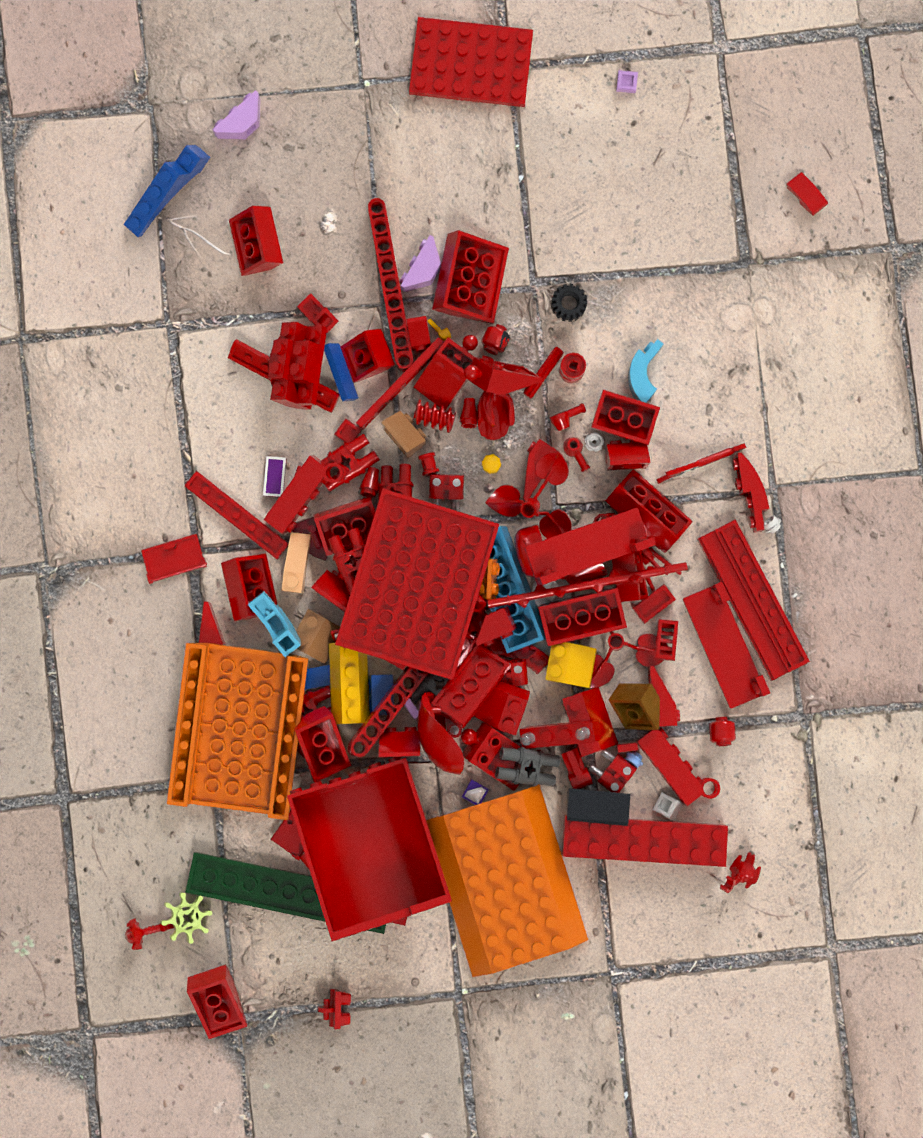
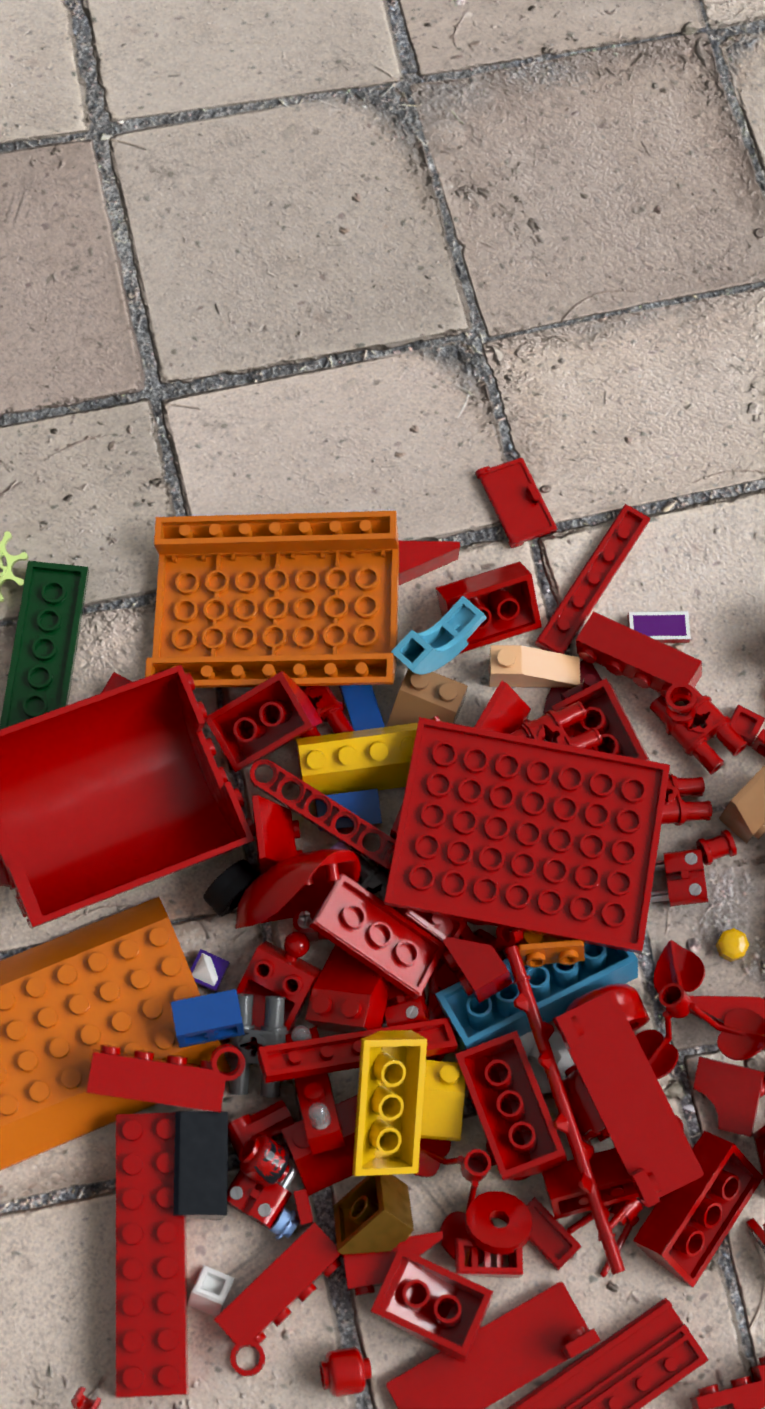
camera: 80 degrees right, 15 degrees down
red cone [359,467,379,498] -> none
none -> red hinge [86,1044,245,1113]
none -> blue hinge [171,989,245,1048]
none -> black tyre [203,859,260,917]
none -> red head [239,1135,290,1187]
none -> red plate [257,1017,458,1083]
none -> yellow slope [352,1030,427,1176]
none -> red slope [370,1247,493,1363]
none -> red tile [465,1191,533,1255]
none -> red tile [693,1056,765,1137]

